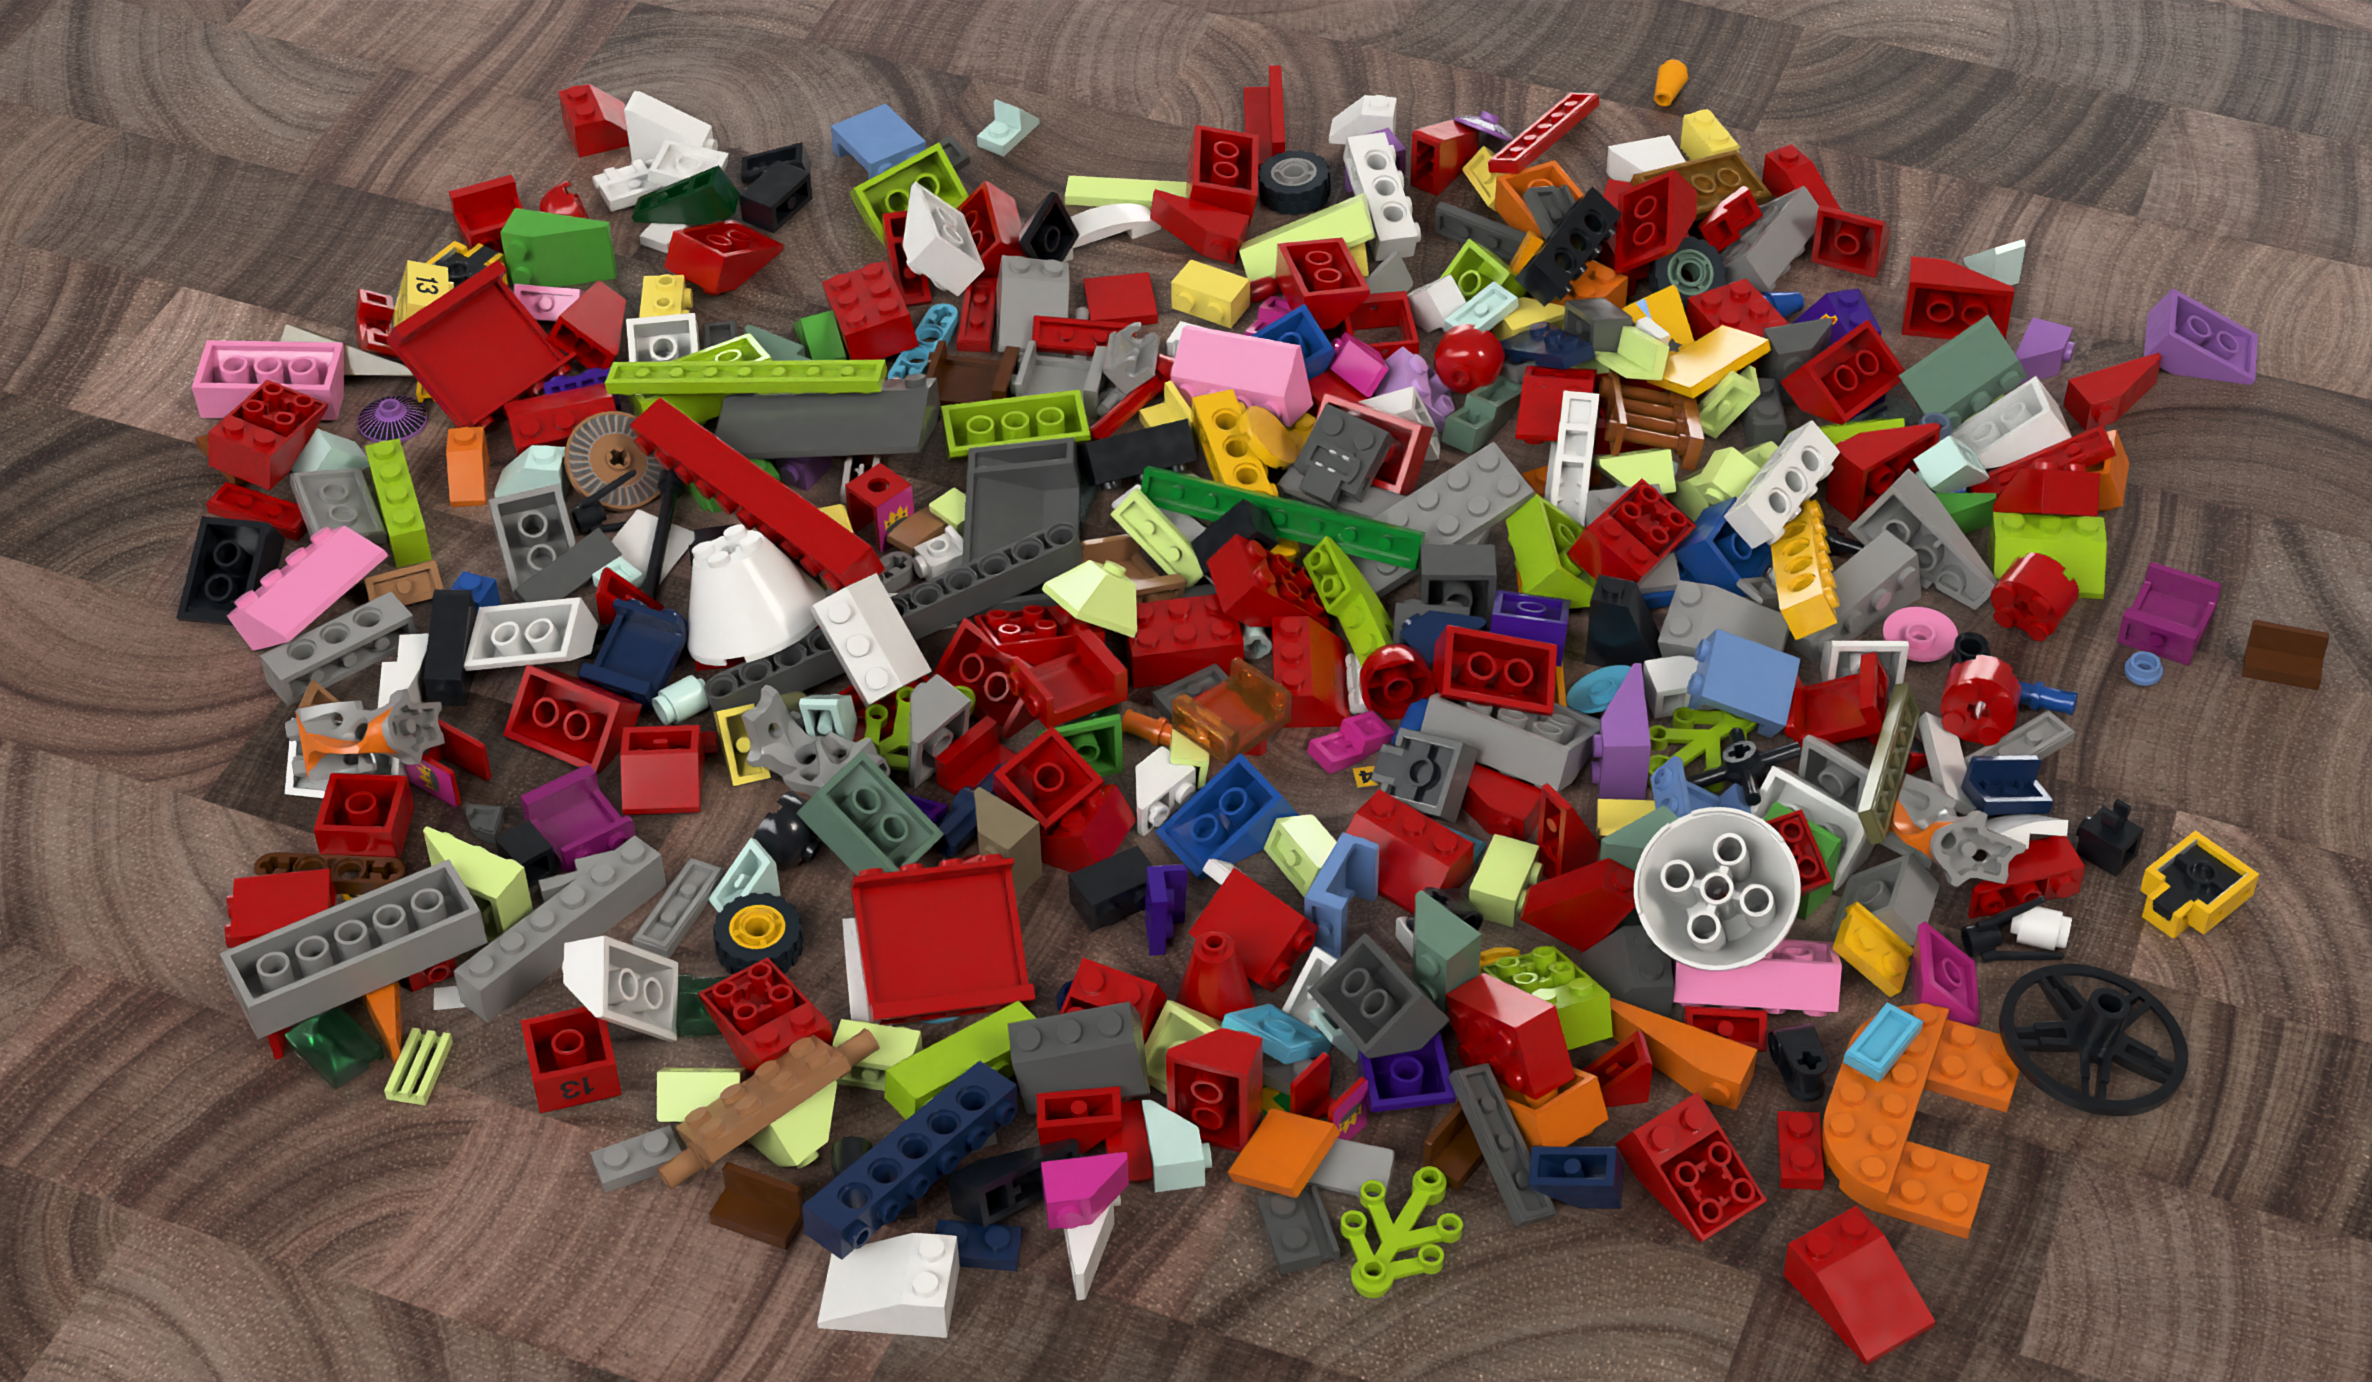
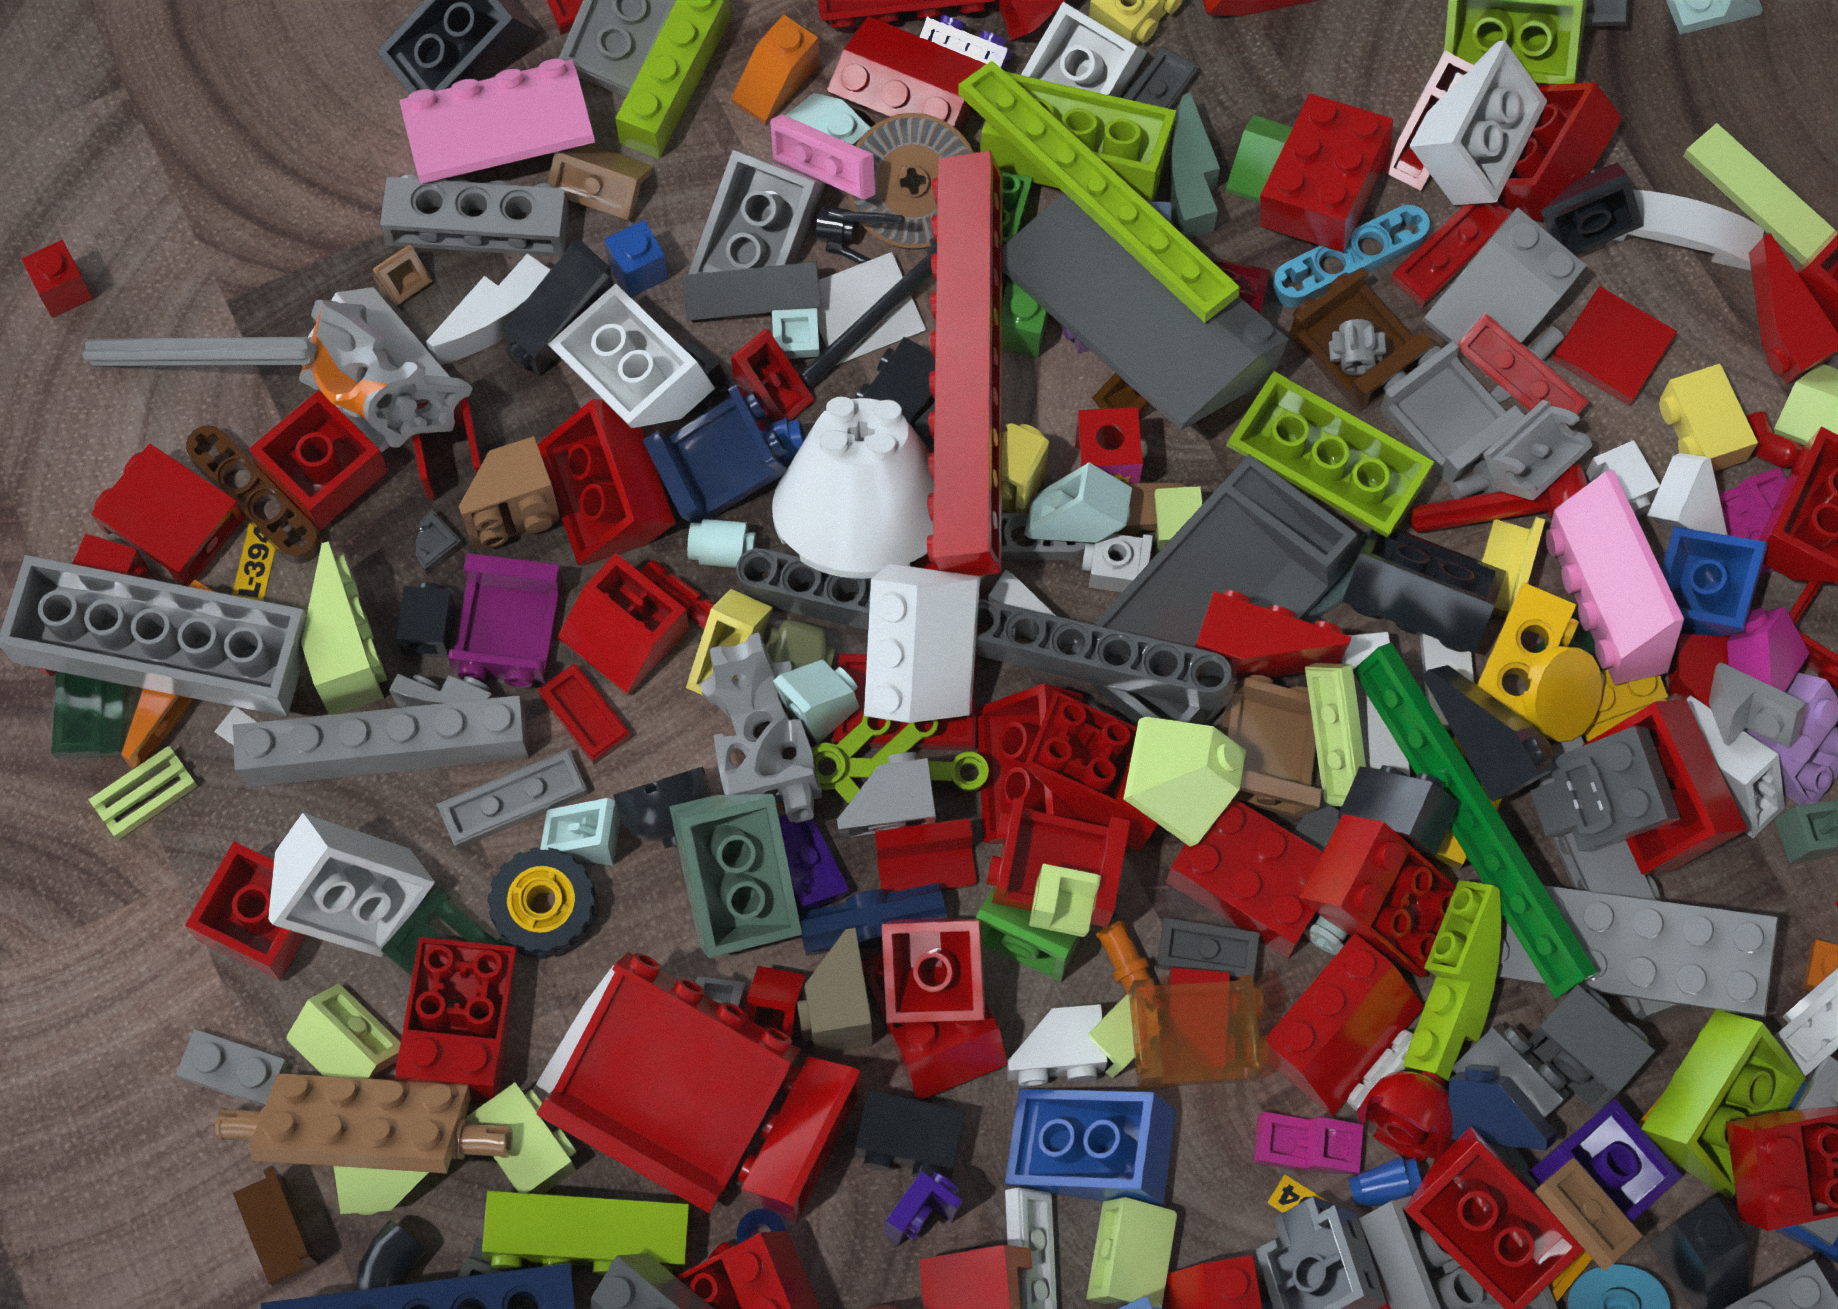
camera: 40 degrees right, 25 degrees up
none -> red brick [21,239,93,318]
none -> light grey axle [82,337,317,366]
none -> medium nougat slope [459,436,561,549]
none -> red tile [537,663,632,765]
none -> red slope [738,1056,861,1223]
none -> bright pink tile [770,114,875,200]
none -> light aqua slope [1024,462,1132,543]
none -> yellowish green panel [1029,864,1101,937]
none -> red slope [1195,590,1352,683]
none -> light grey gear [1329,319,1386,375]
none -> black slope [1421,665,1557,801]
none -> medium nougat panel [1534,1157,1643,1271]
none -> white slope [1647,453,1727,535]
none -> light grey slope [1708,662,1806,748]

